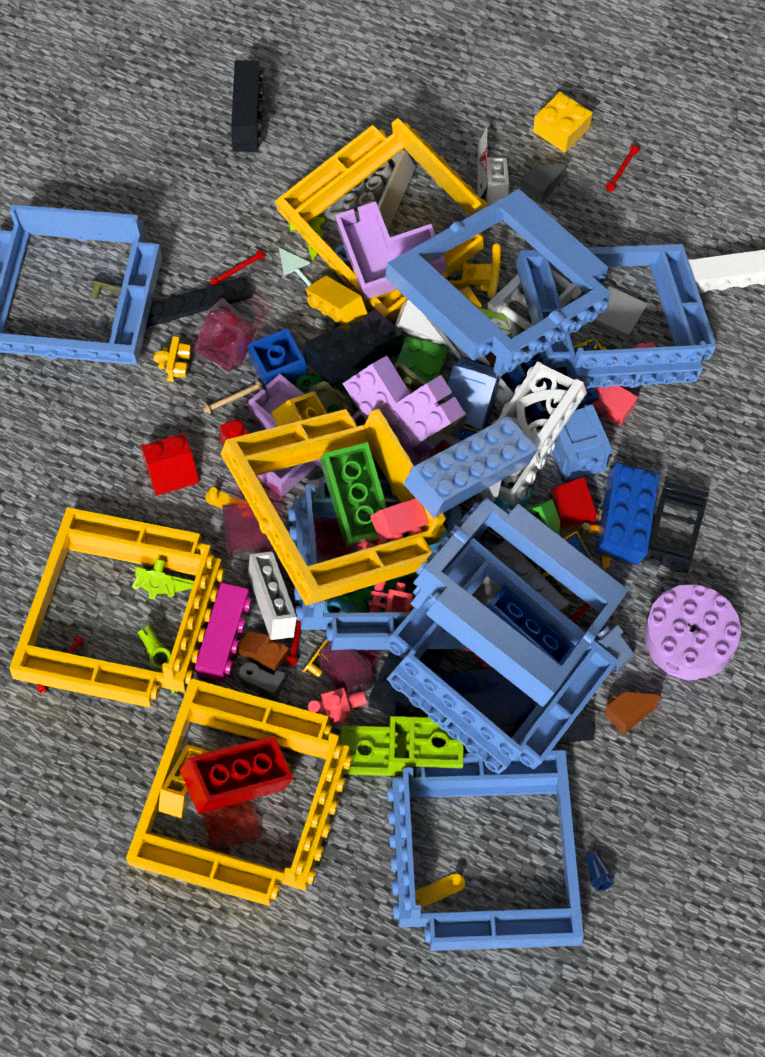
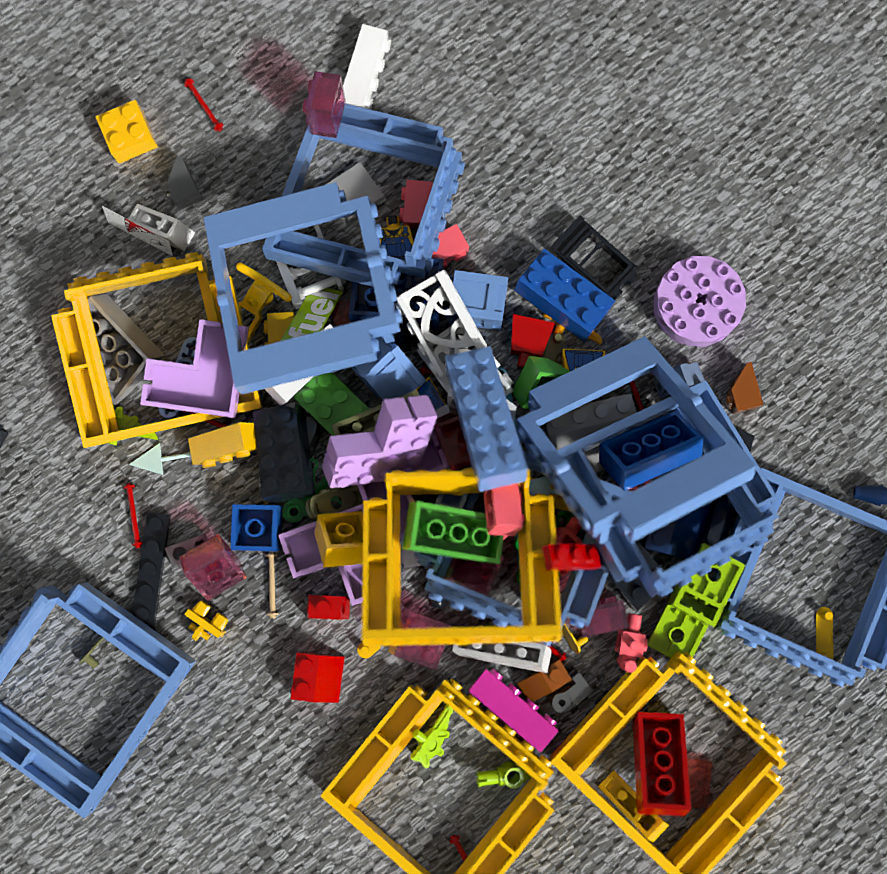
camera: 55 degrees left, 20 degrees up
none -> clear pink brick [303,71,346,138]
none -> red plate [542,544,601,571]

